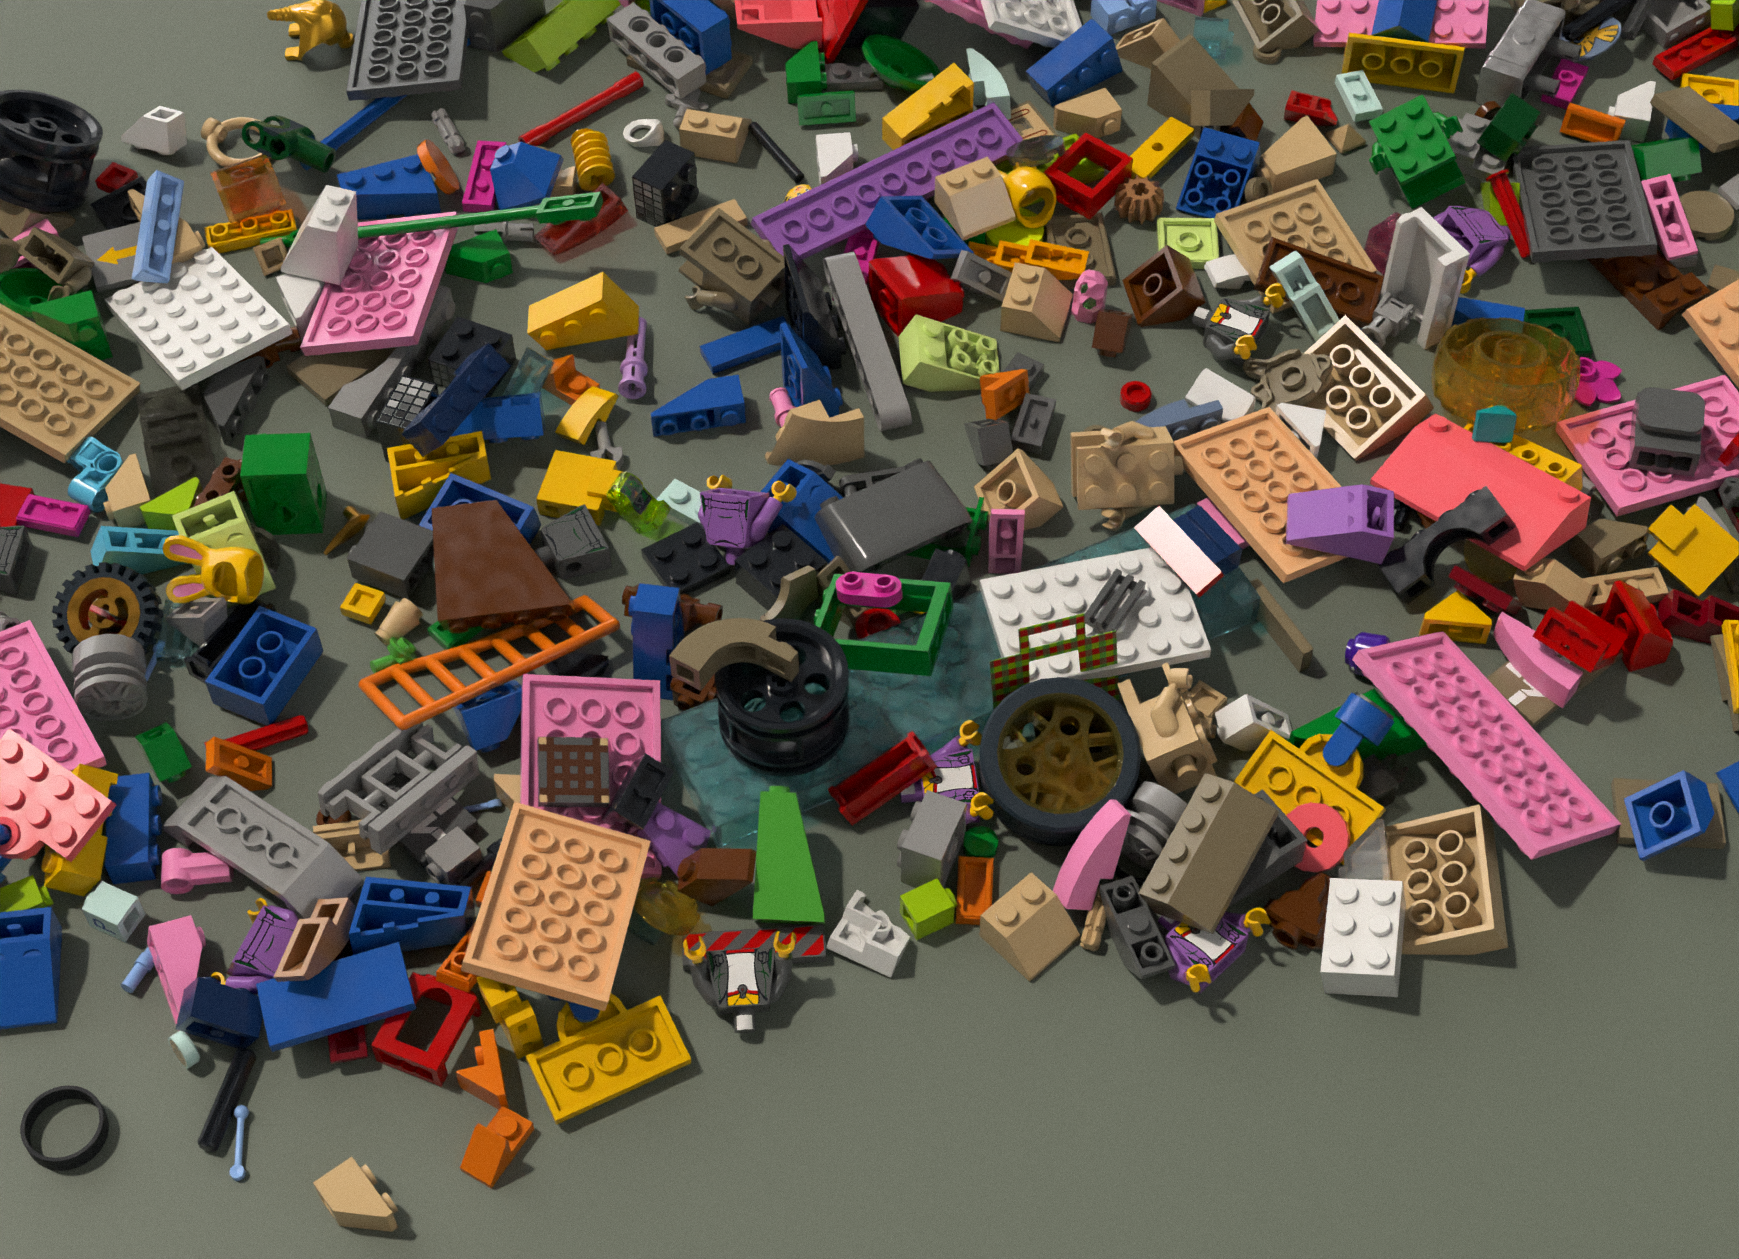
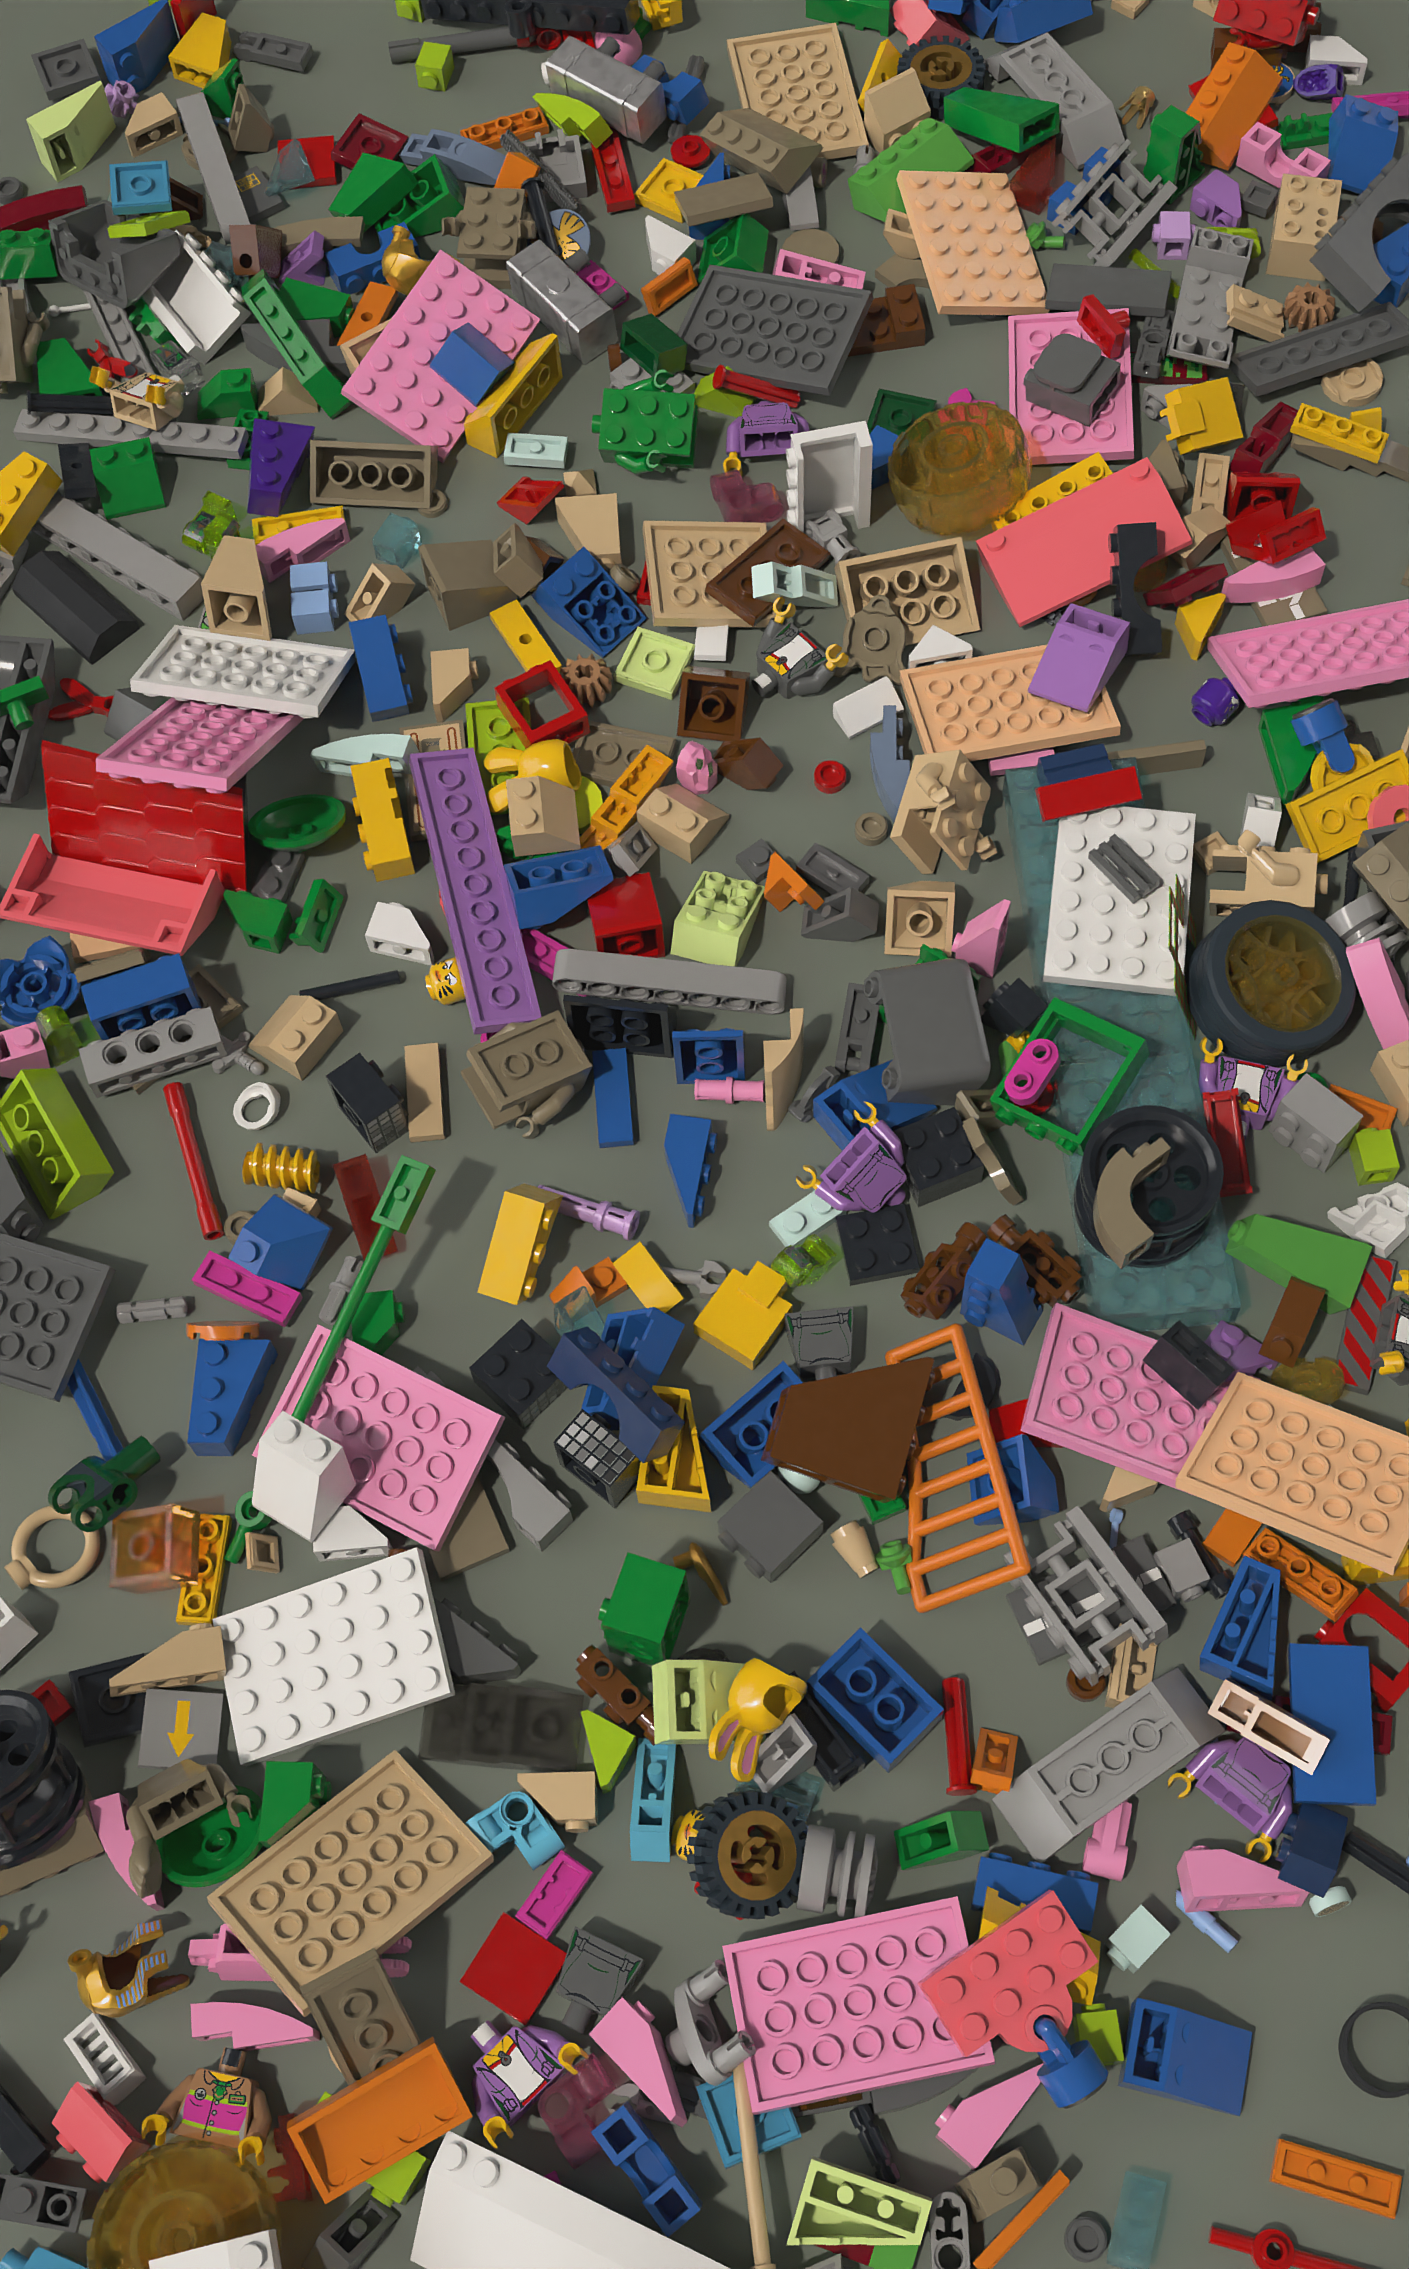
camera: 65 degrees left, 10 degrees up
light blue slope [132,170,184,284] -> none
yellow plate [340,583,386,625] -> none
tile [537,737,610,808] -> none
clear smoke plate [1006,135,1066,167] -> none
teal slope [1472,404,1517,443] -> none

